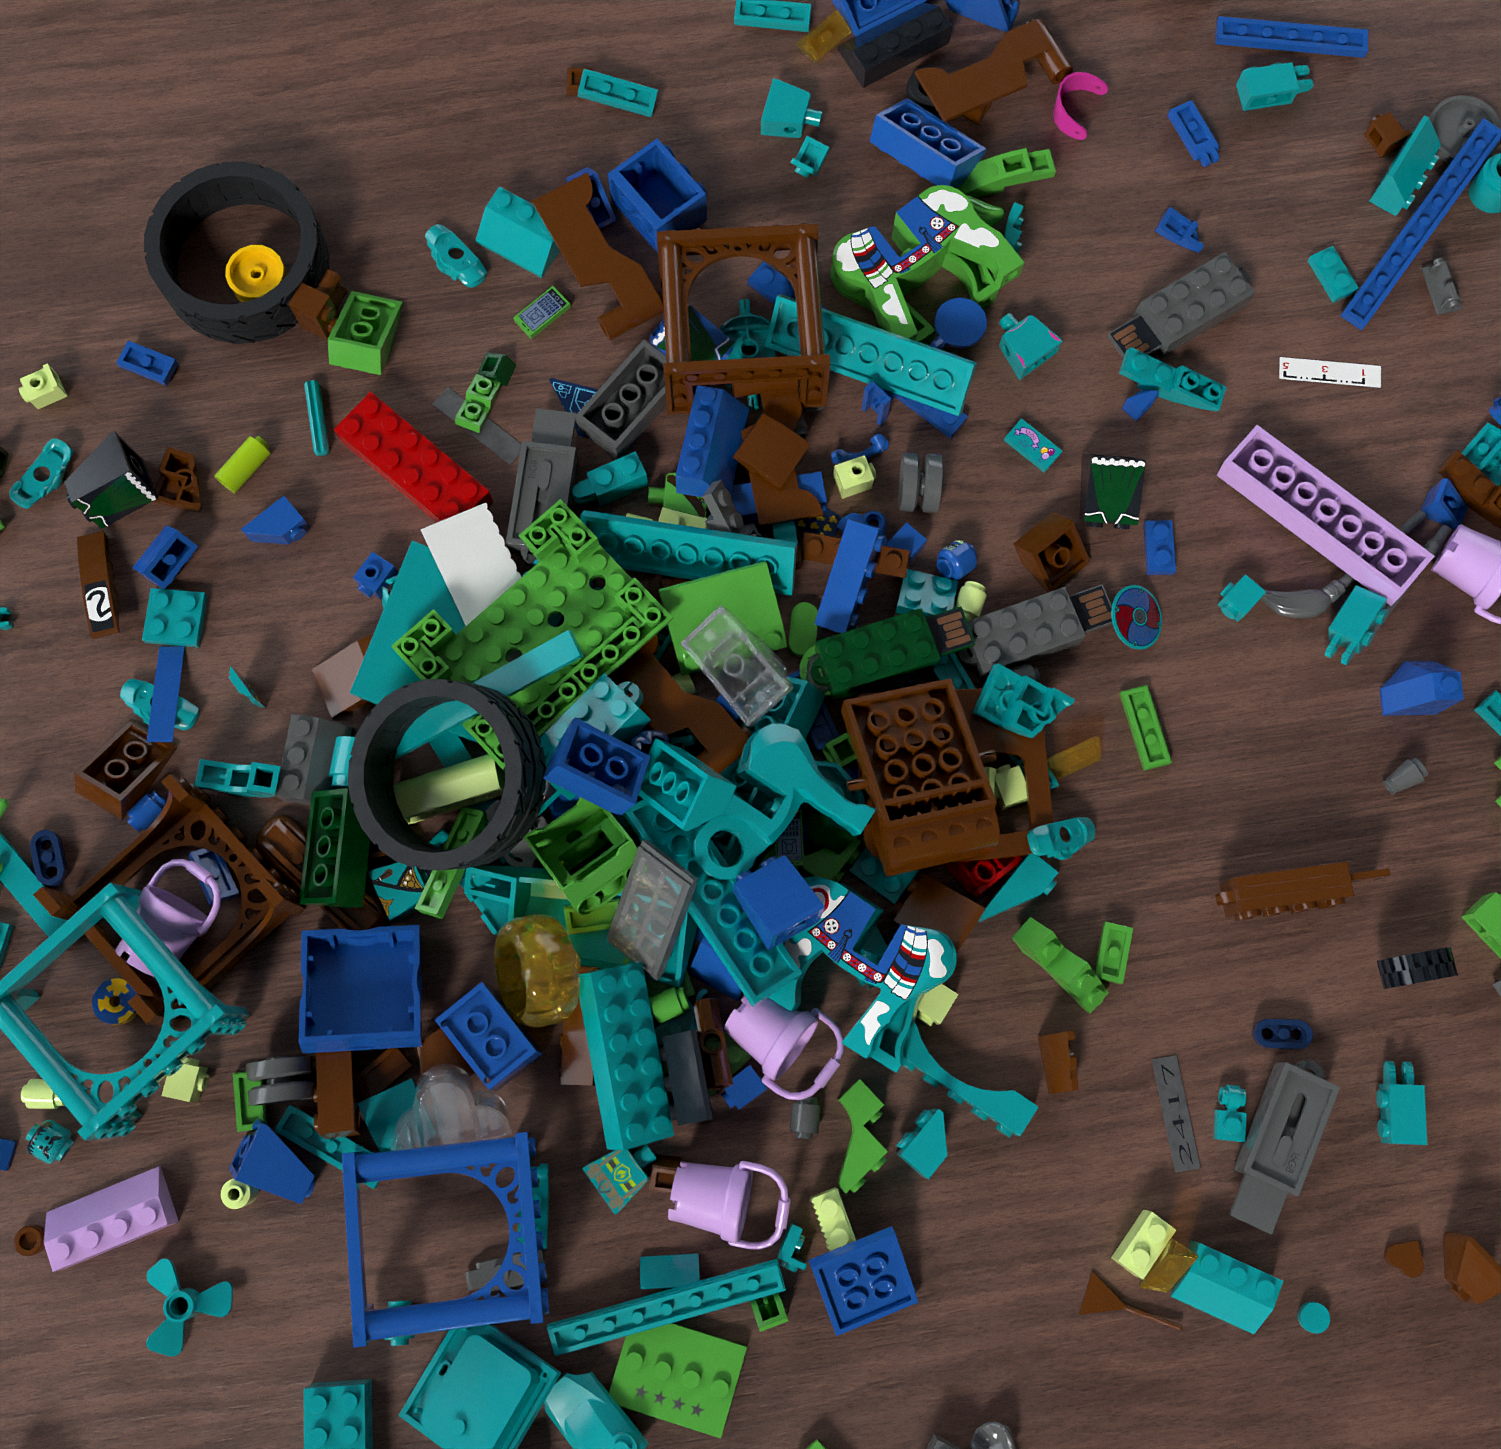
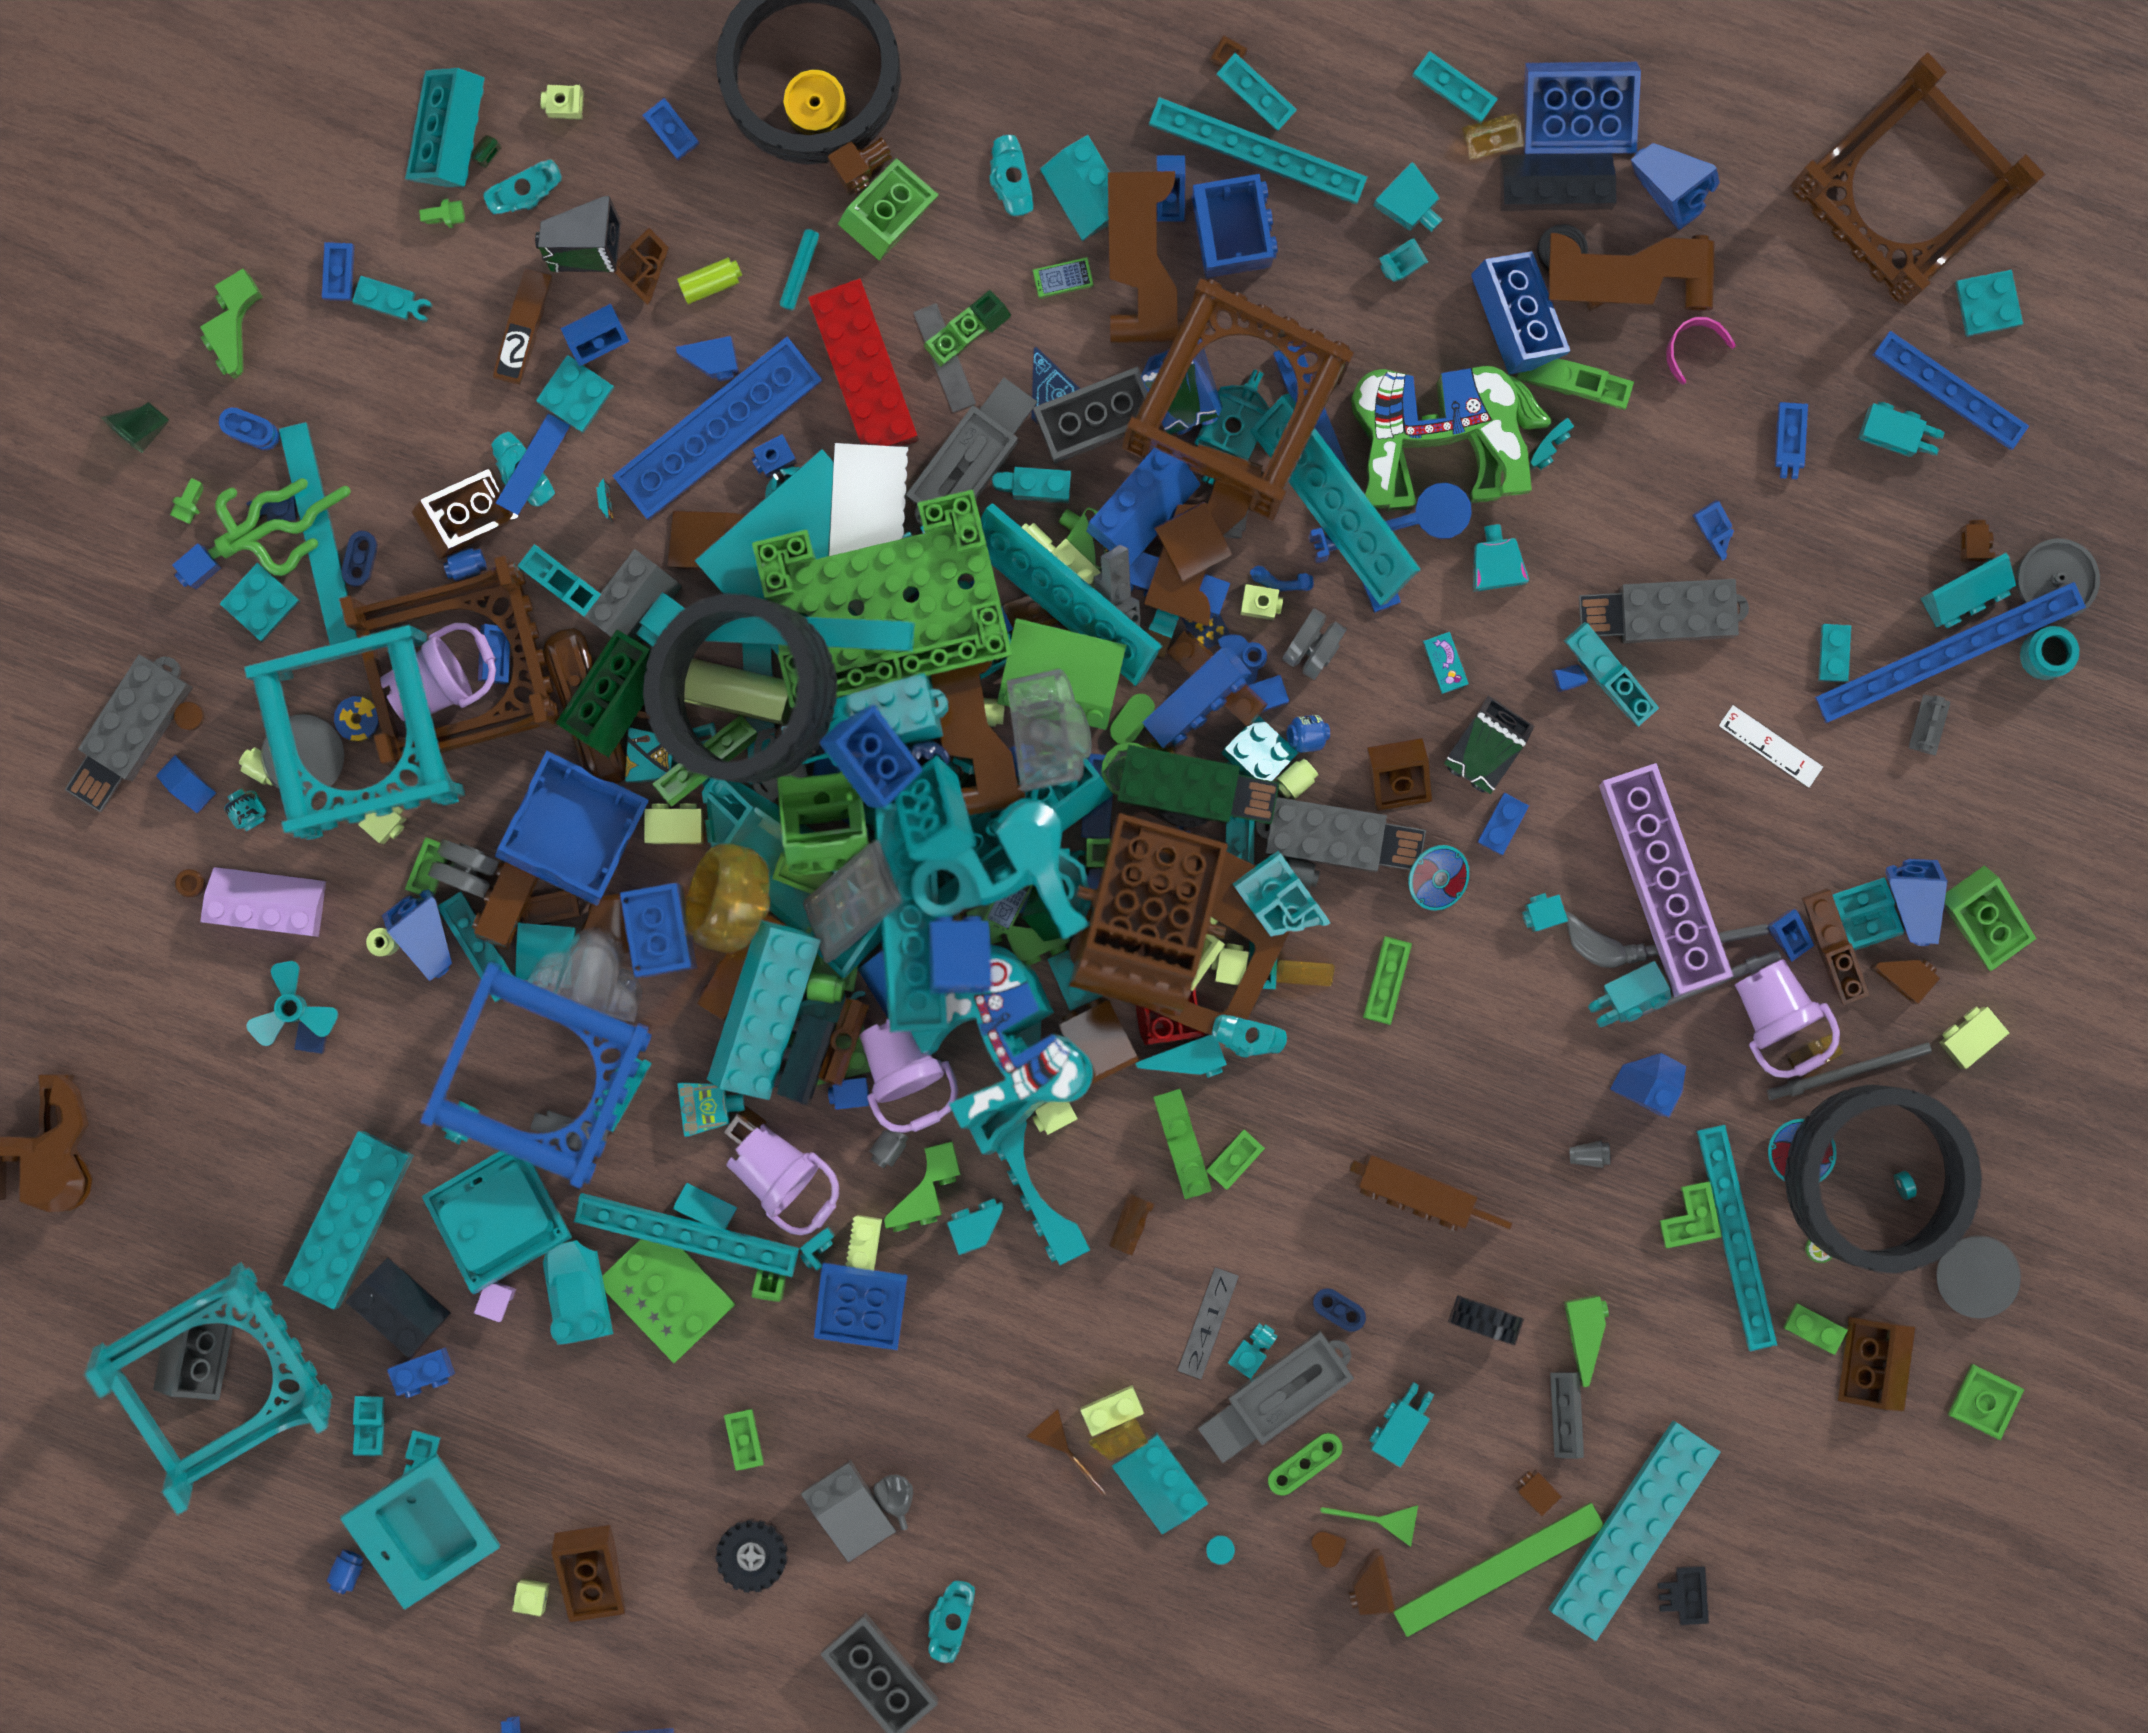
camera: 35 degrees right, 10 degrees up
none -> dark grey piece [261,714,344,796]
none -> dark blue tile [294,1022,327,1054]
none -> blue plate [613,337,823,520]
none -> yellowish green brick [645,804,704,844]
none -> teal plate [1149,97,1367,205]
none -> bright green plate [1268,1433,1342,1495]
none -> bright green piece [1320,1505,1418,1547]

